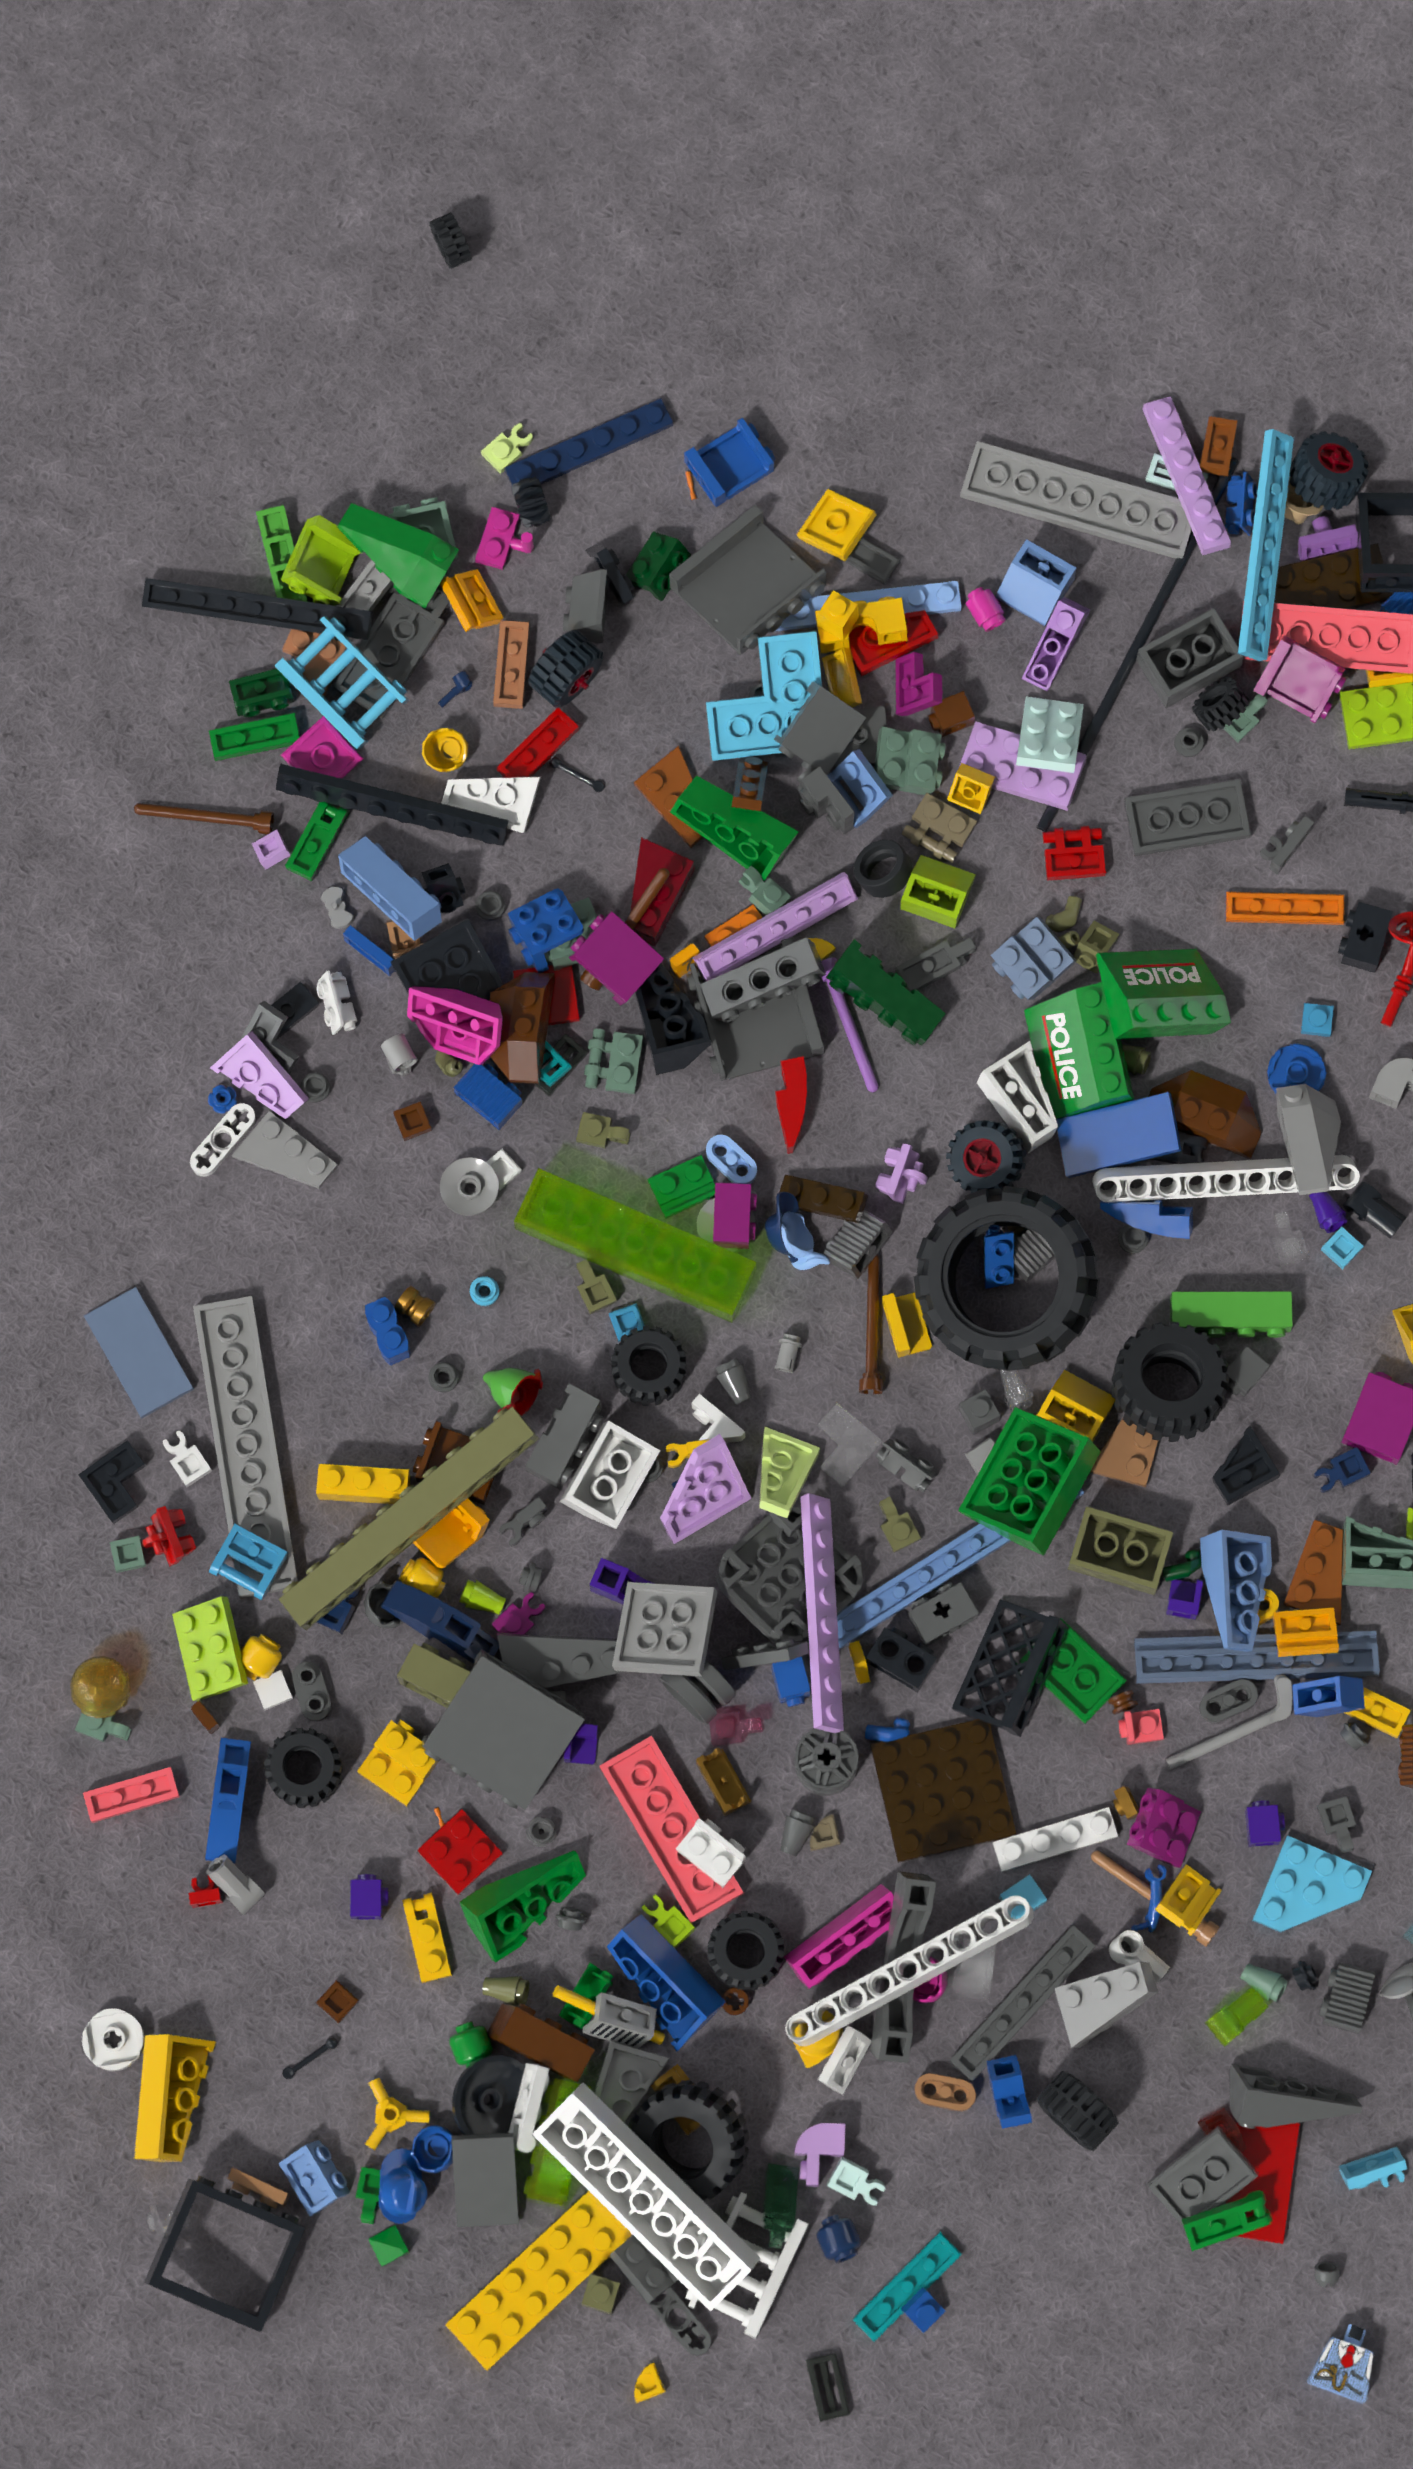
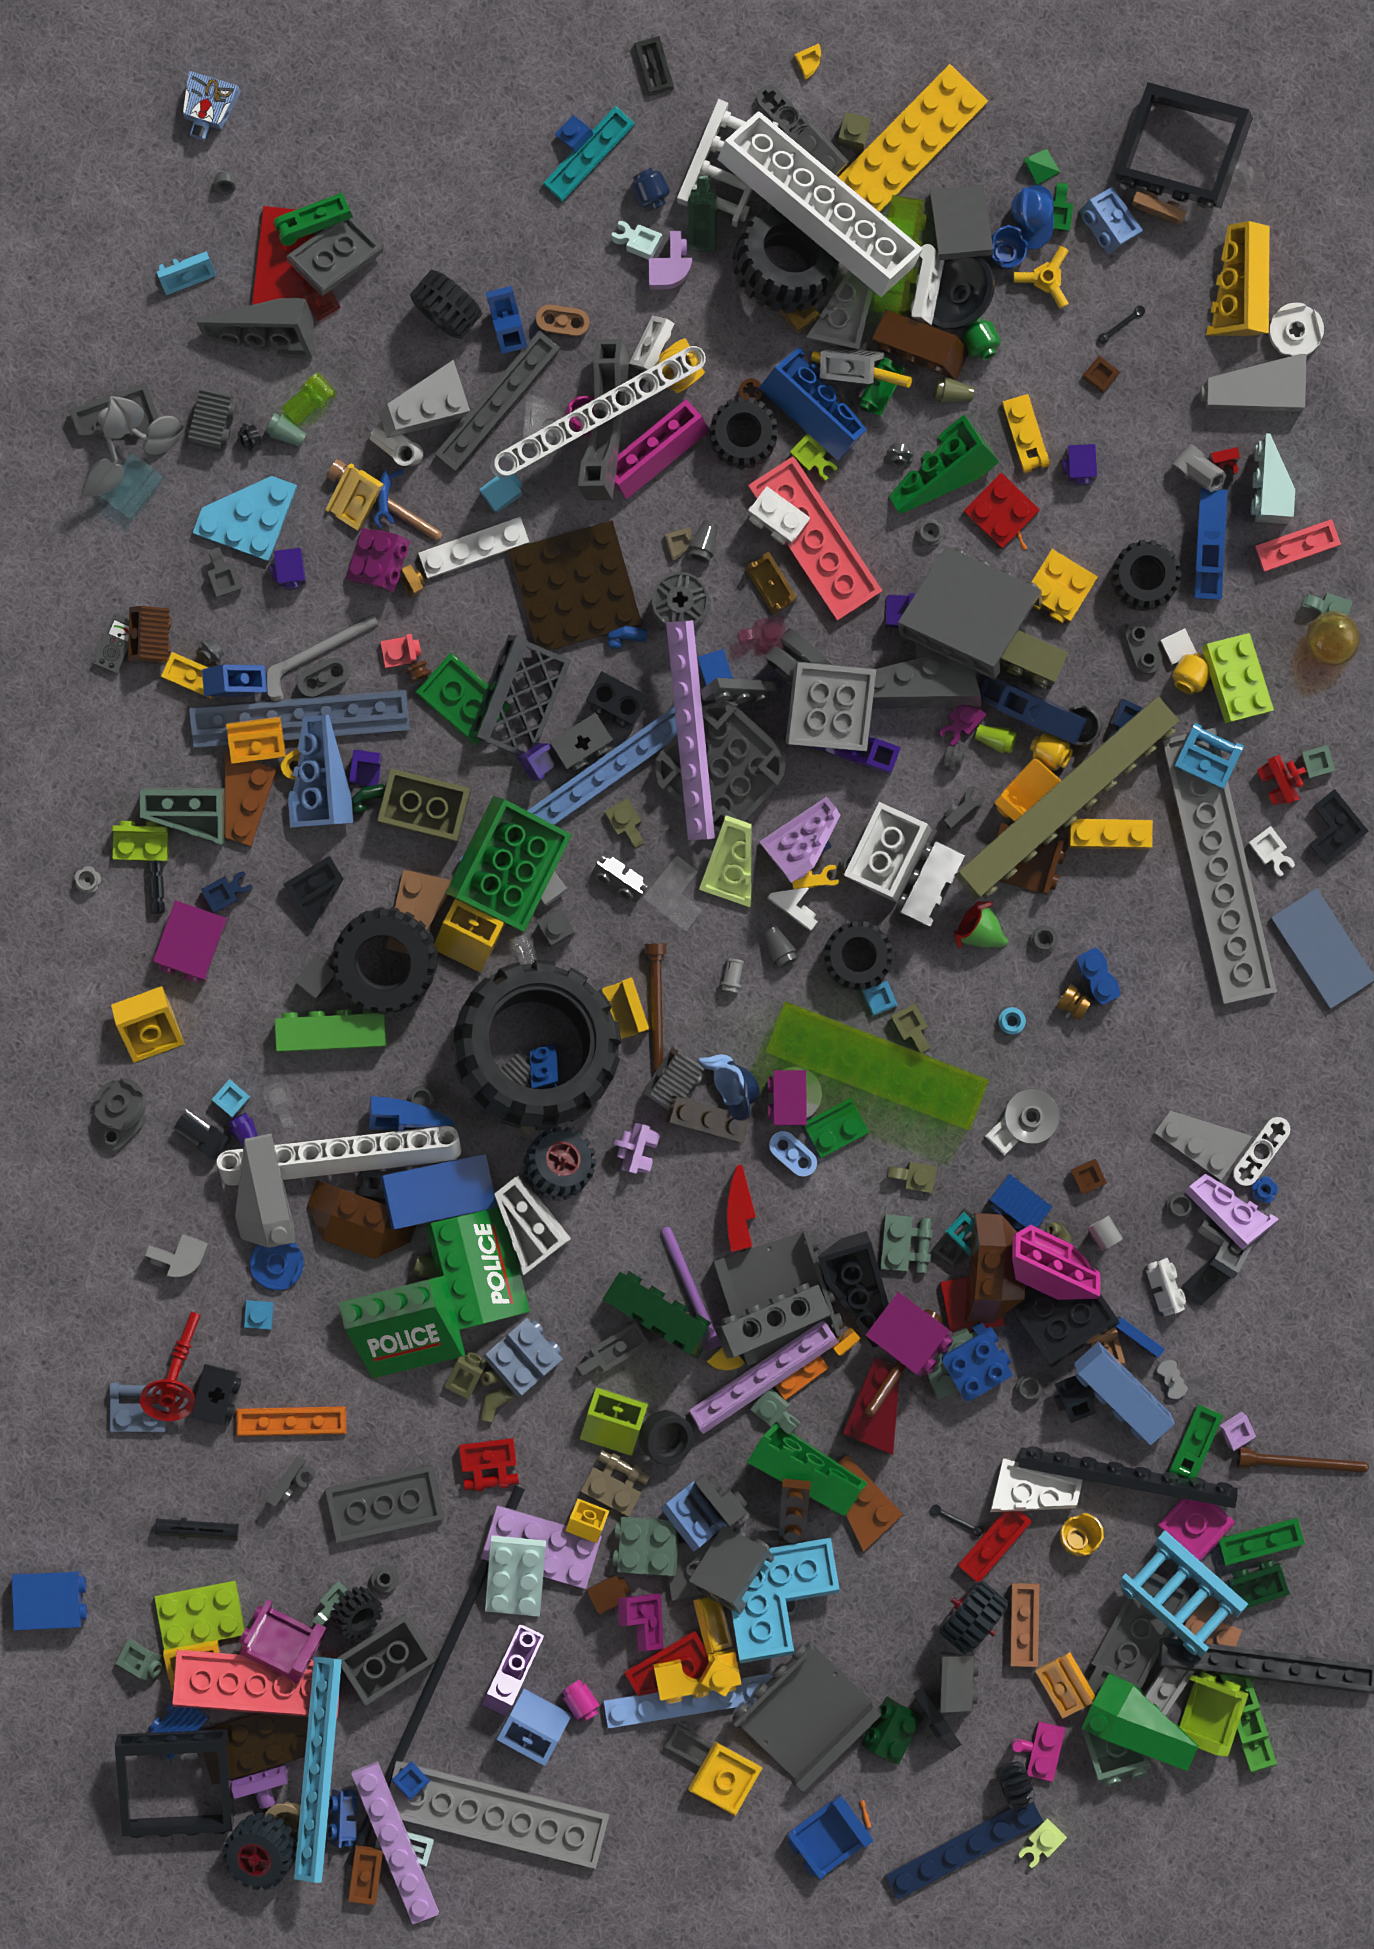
camera: 175 degrees right, 10 degrees up
reddish brown tile [191,1701,220,1734] -> none
dark blue hand [438,671,472,708] -> none
yellow tile [848,1640,870,1684] -> none
none -> blue tile [392,1761,431,1800]
none -> panel [517,743,556,781]
none -> light grey slope [1200,354,1307,412]
none -> light aqua slope [1251,433,1295,524]

